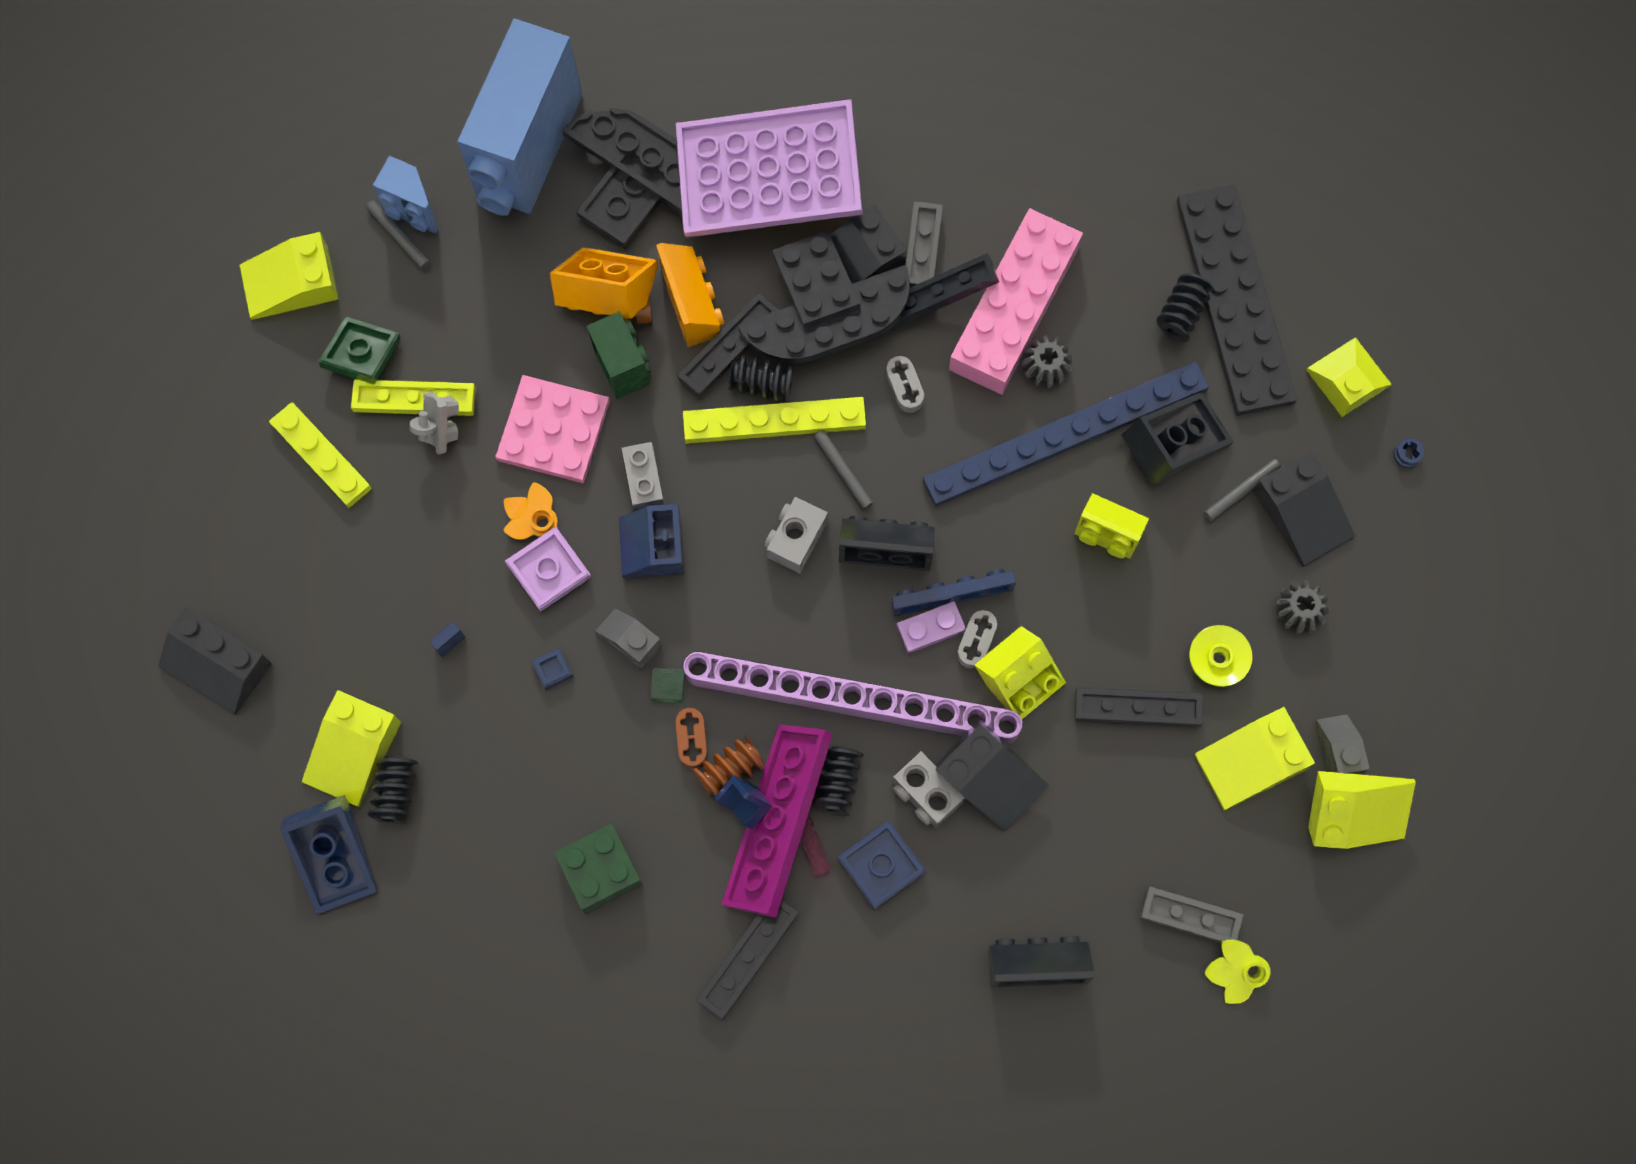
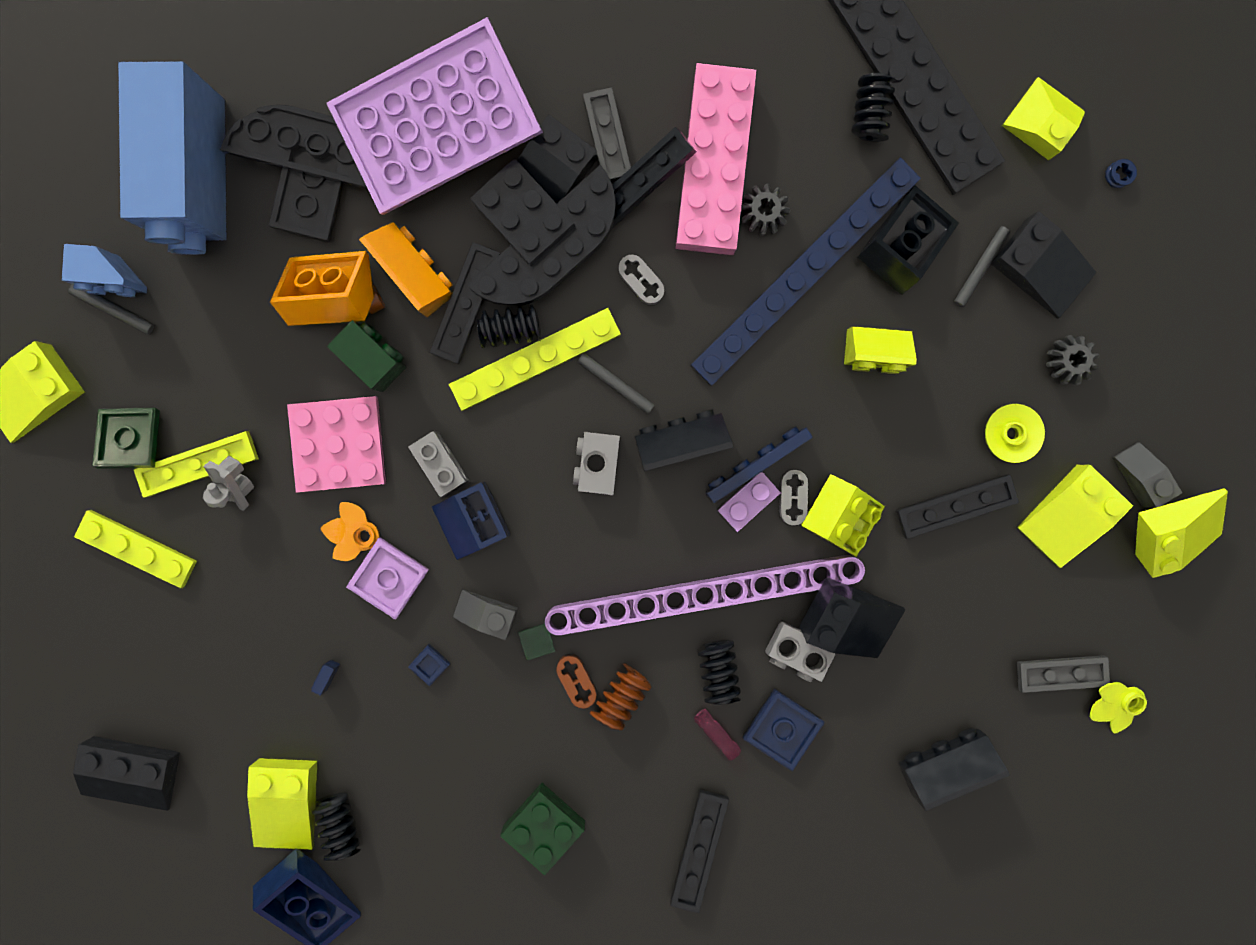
camera: 20 degrees left, 15 degrees up
dark blue panel [715,775,772,829] -> none
magenta plate [721,724,833,918] -> none

